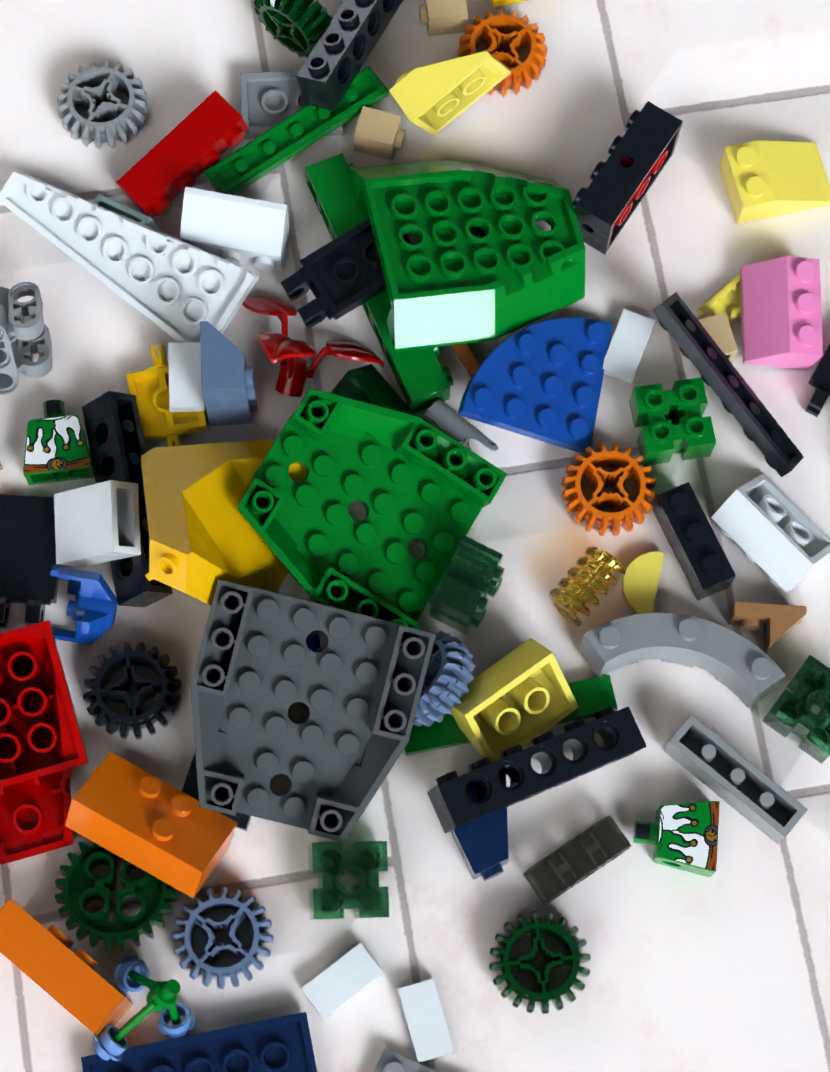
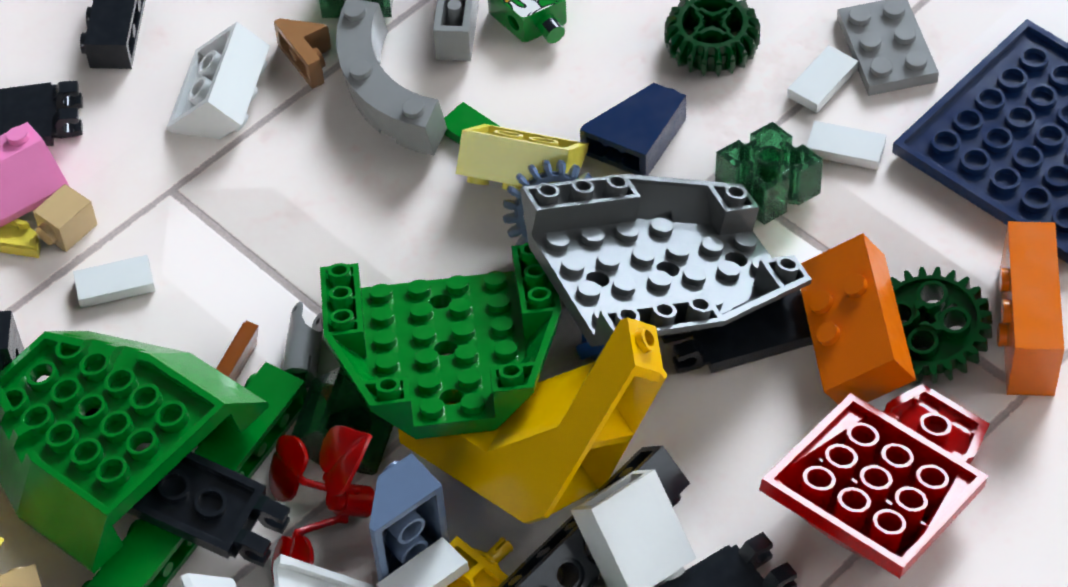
camera: 120 degrees left, 20 degrees down
blue piece [50,564,117,645] -> none
black gear [83,642,182,739] -> none
medium blue plant [93,955,195,1061] -> none
sand blue gear [172,886,274,989] -> none
black brick [427,706,647,833] -> none
clear green brick [429,535,505,635] -> none
blue plate [457,318,613,454] -> none
clear smoke beam [523,815,632,906] -> none
clear yellow piece [549,546,626,626] -> none
orange gear [561,442,657,536] -> none
light yellow tile [622,551,664,614] -> none
green brick [629,377,716,466] -> none
black brick [652,482,736,601] -> none
black plate [653,292,804,477] -> none

